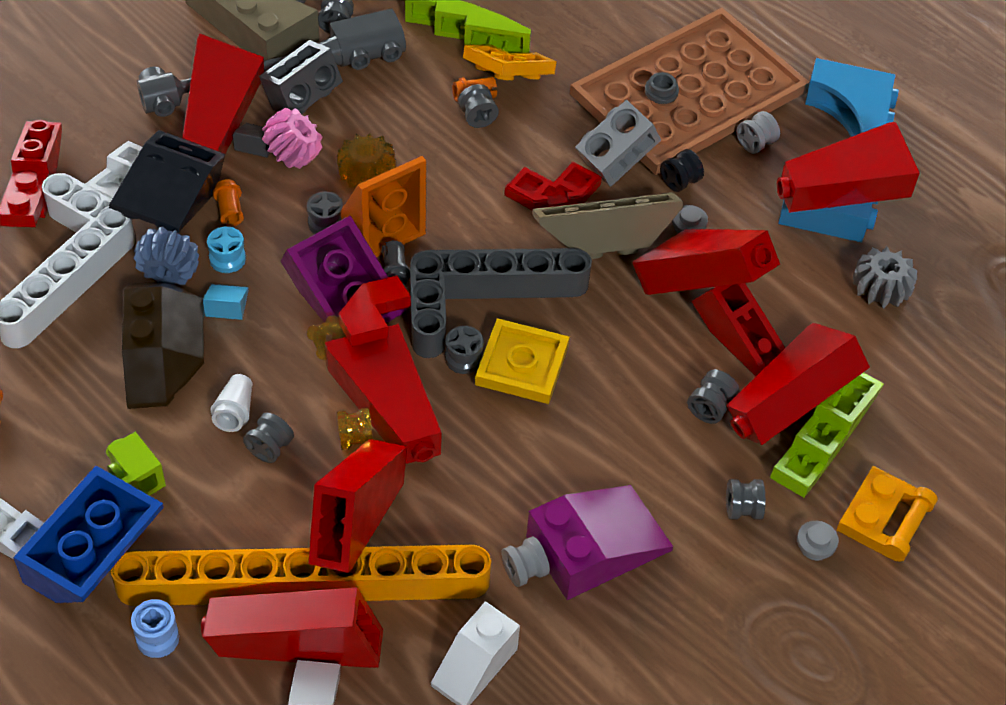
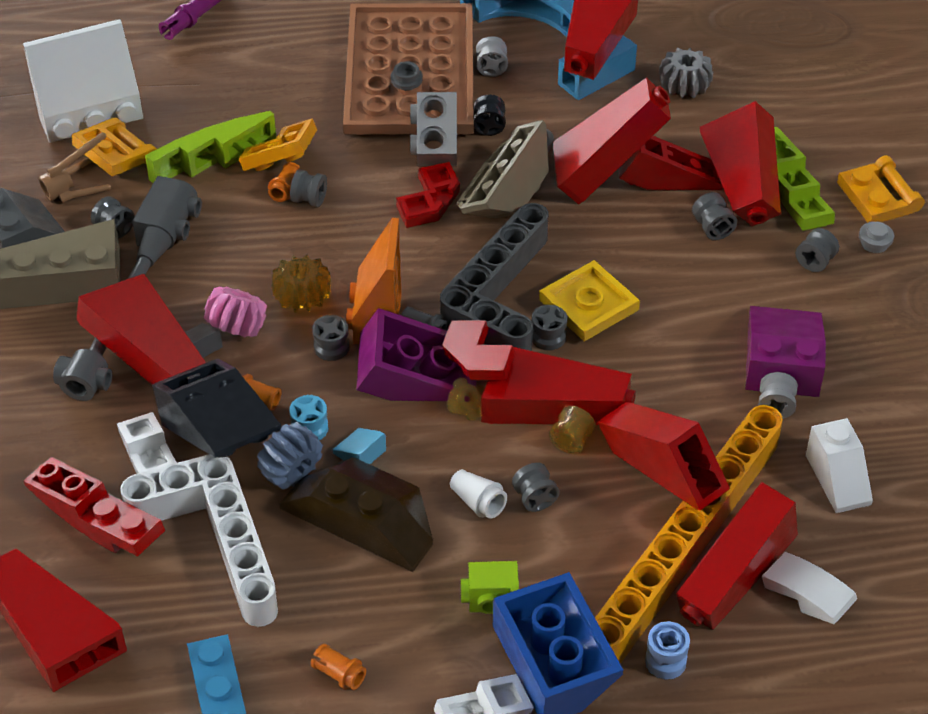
camera: 50 degrees left, 5 degrees down
dark grey brick [259,40,343,114] -> none

